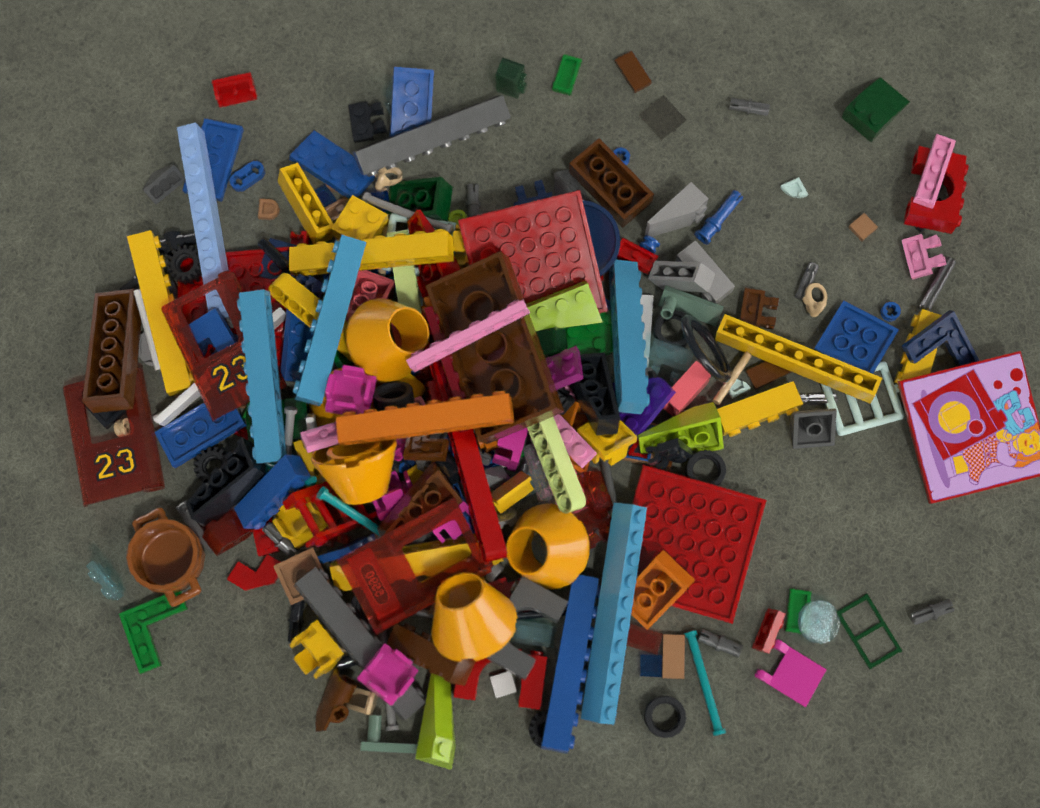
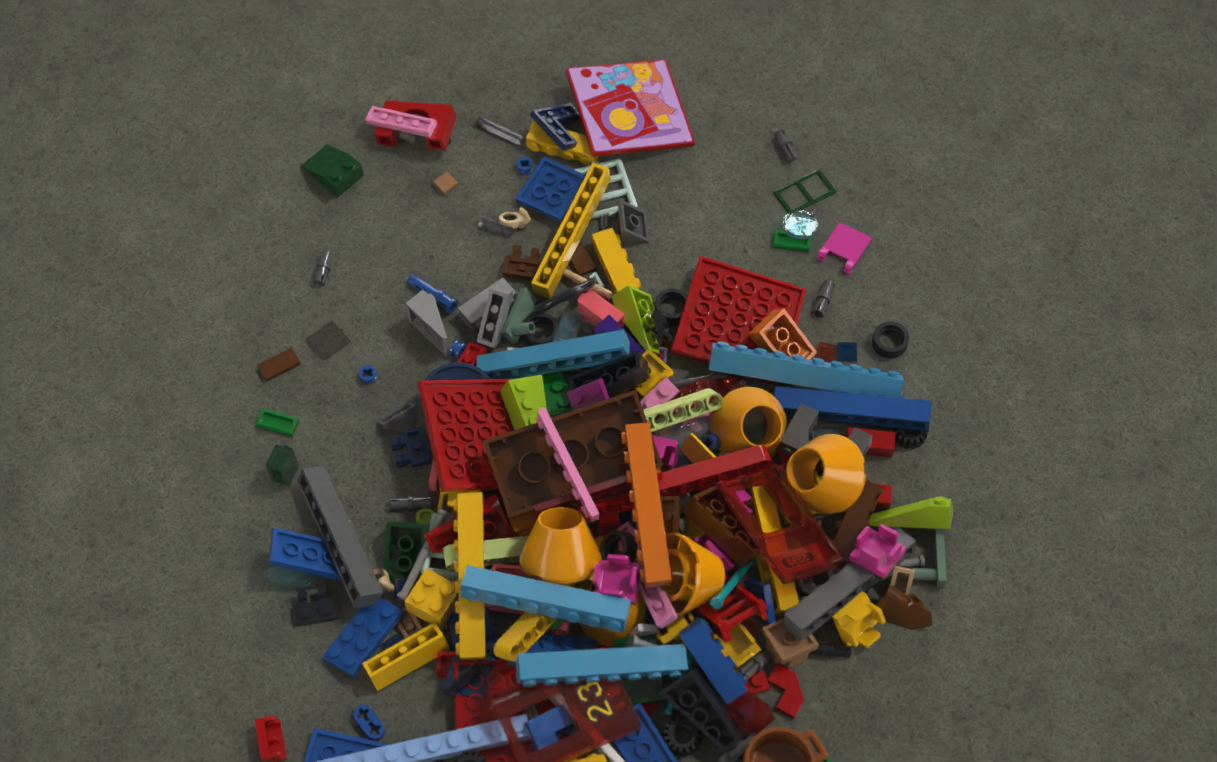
camera: 95 degrees left, 15 degrees down
medium nougat tile [258,199,280,220] -> none
white tile [490,671,517,698] -> none
reddish brown brick [569,138,654,228] -> none
medium nougat tile [662,634,685,679] -> none
teal bar [684,630,726,736] -> none
red plate [752,609,785,654] -> none
light aqua tile [780,177,808,198] -> none
bright pink plate [902,234,947,279] -> none
none -> blue bush [701,433,721,452]

